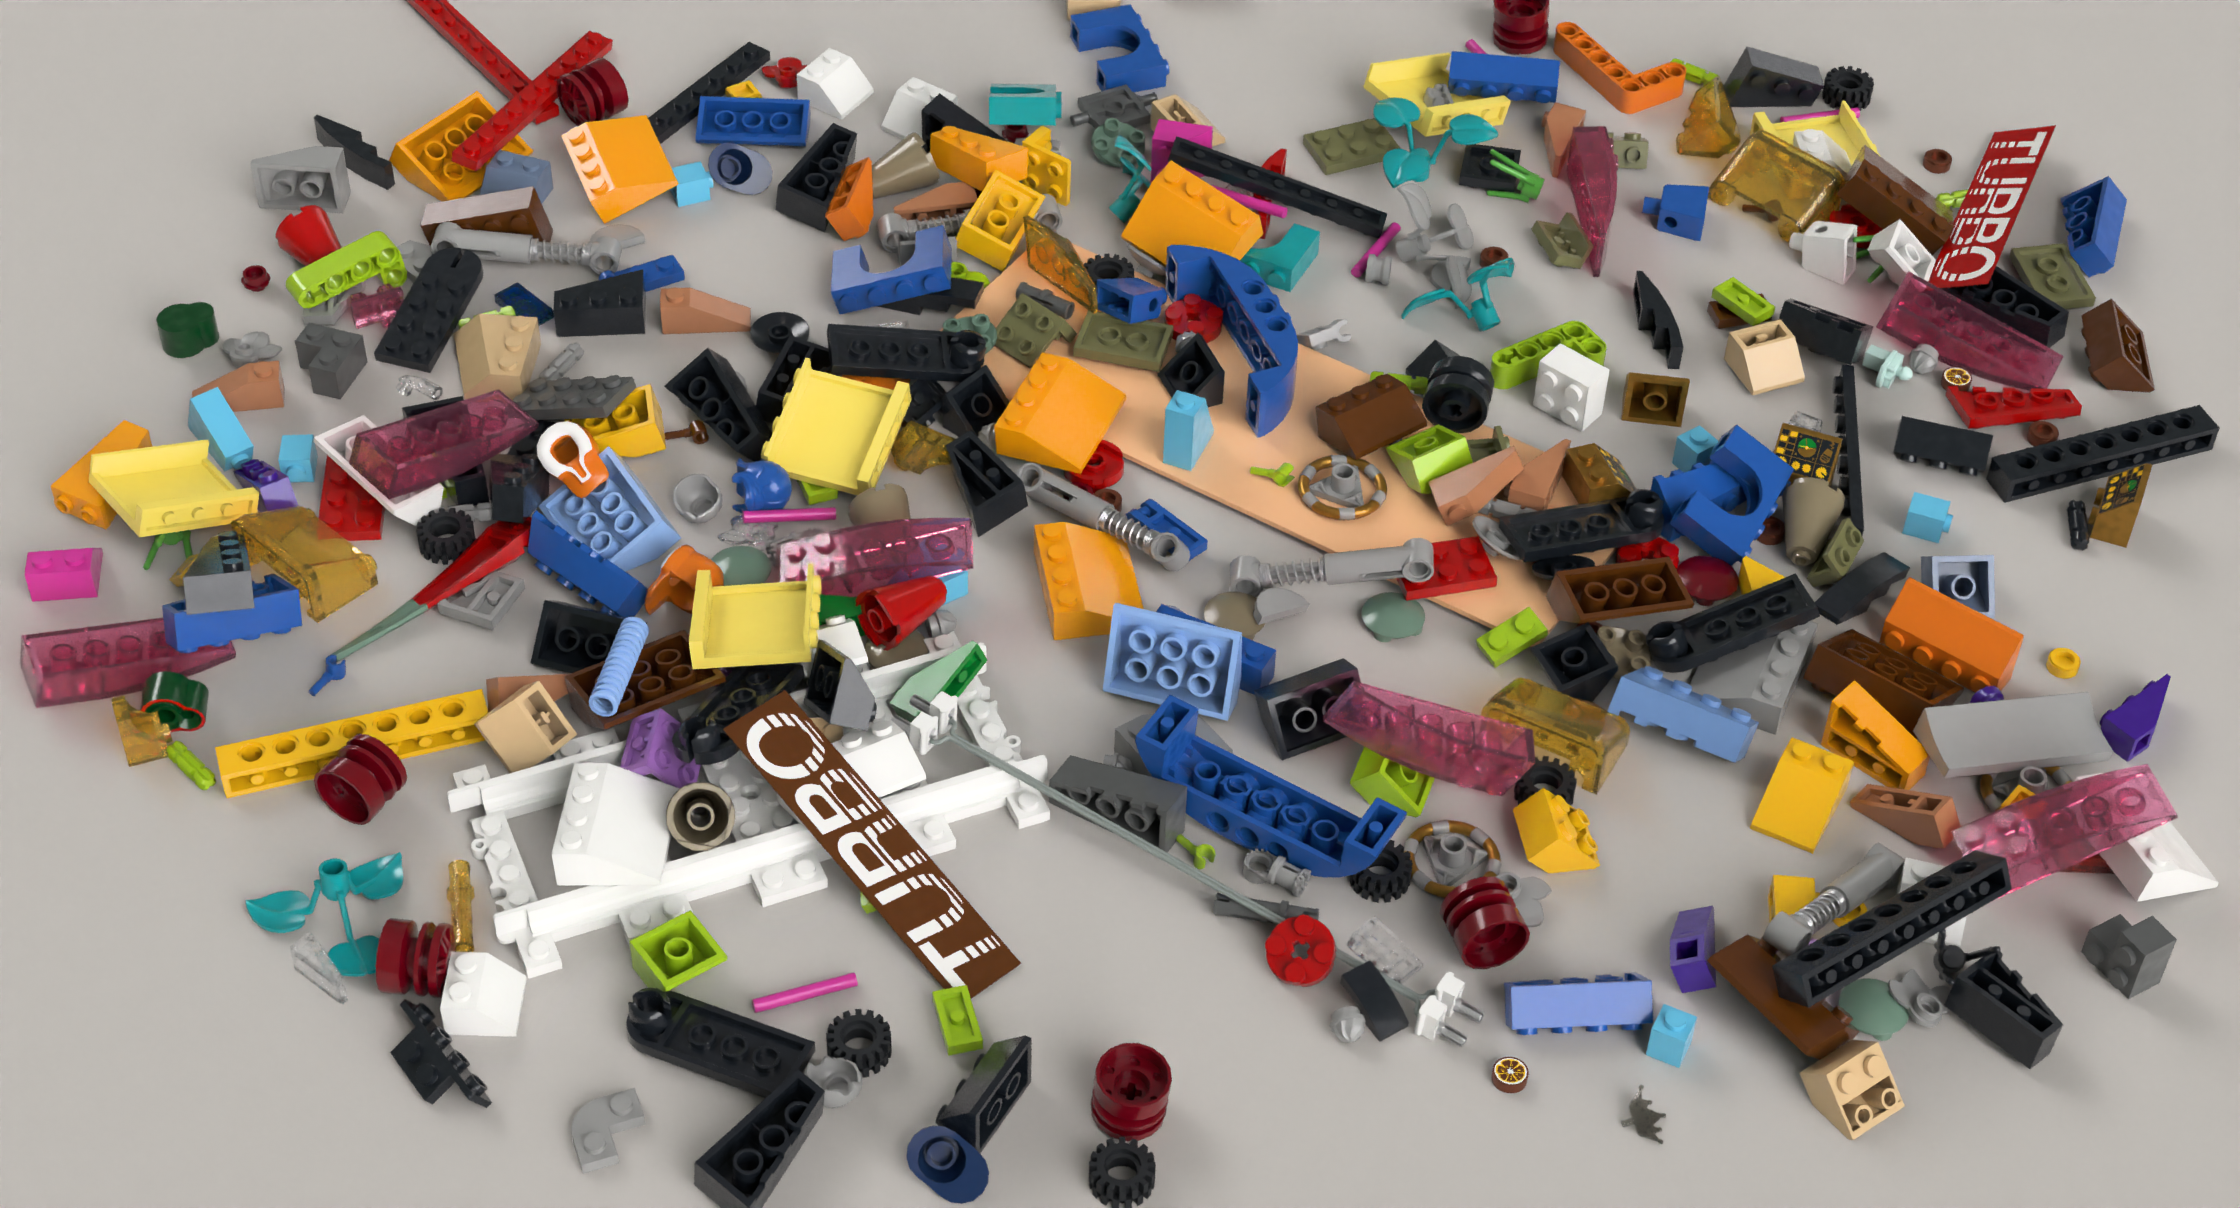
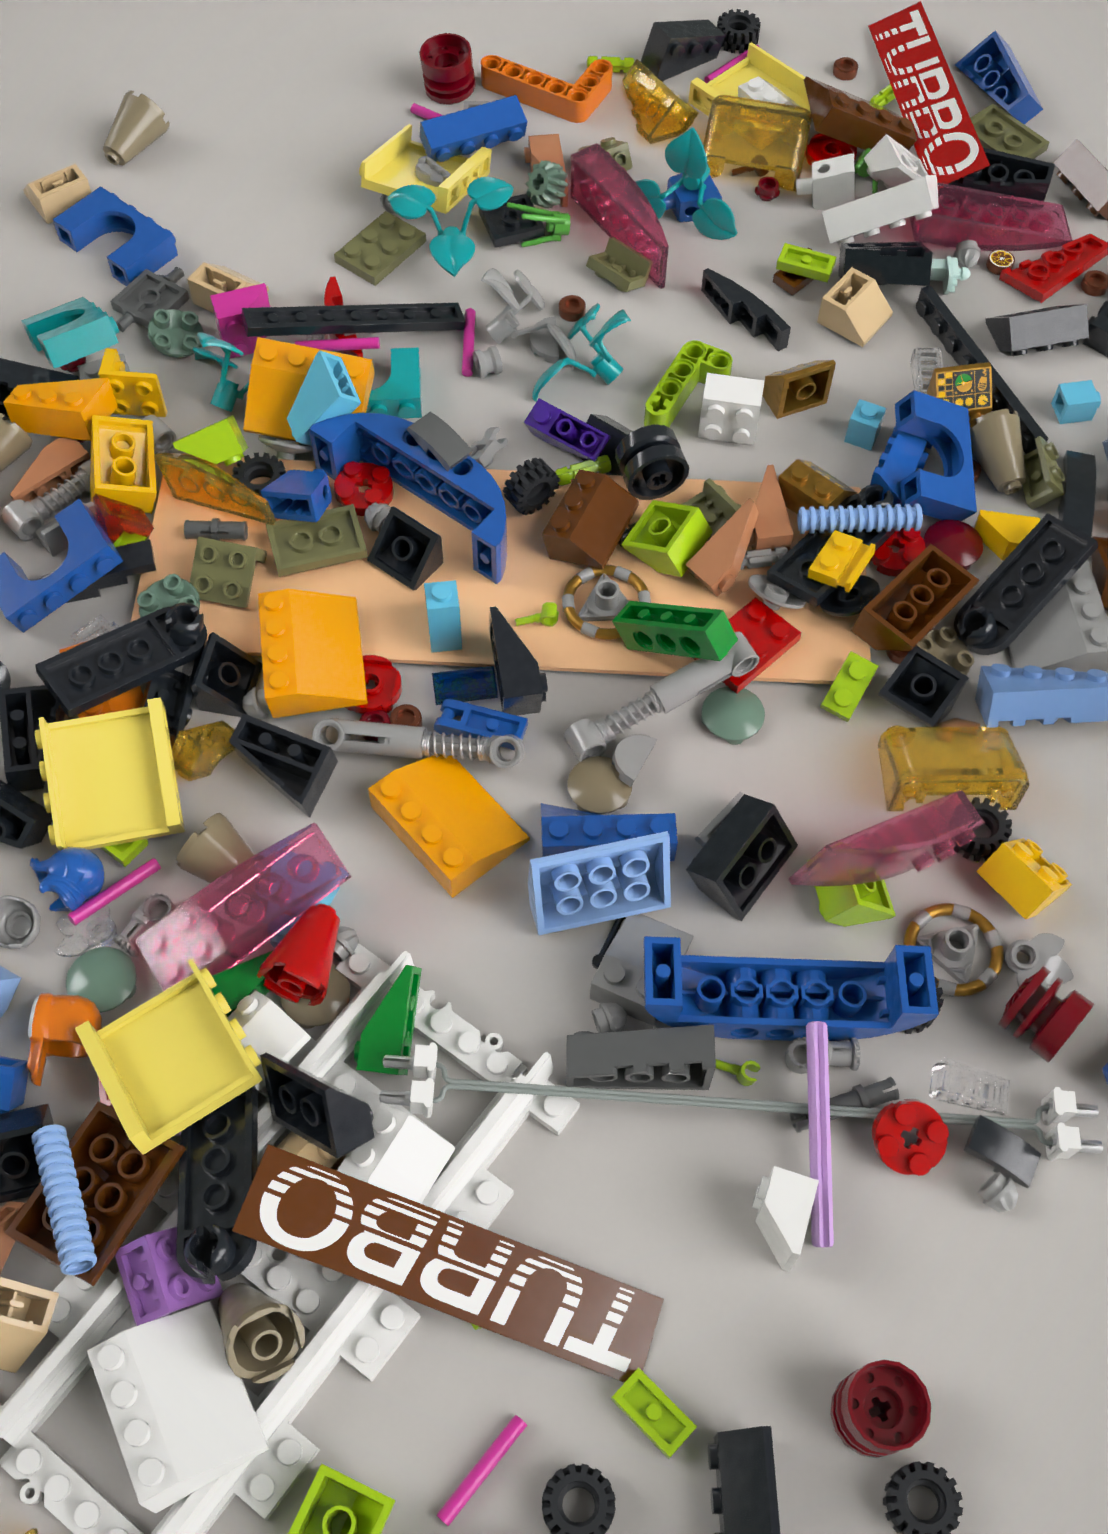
camera: 30 degrees left, 15 degrees up
none -> clear red slope [92,494,154,544]
none -> lime slope [173,415,249,466]
none -> medium azure slope [287,350,361,446]
none -> dark grey slope [407,411,473,472]
none -> clear blue tile [432,666,498,705]
none -> black slope [489,606,548,716]
none -> black tyre [503,458,560,515]
none -> dark purple slope [524,398,610,462]
none -> sand green gear [525,160,569,208]
none -> green brick [612,601,738,661]
none -> teal plant [624,127,738,240]
none -> white slope [752,1166,819,1272]
none -> dark red plate [755,176,780,201]
none -> light blue piece [797,504,923,534]
none -> lavender axle [806,1021,834,1248]
none -> yellow plate [808,530,876,592]
none -> white slope [822,175,939,246]

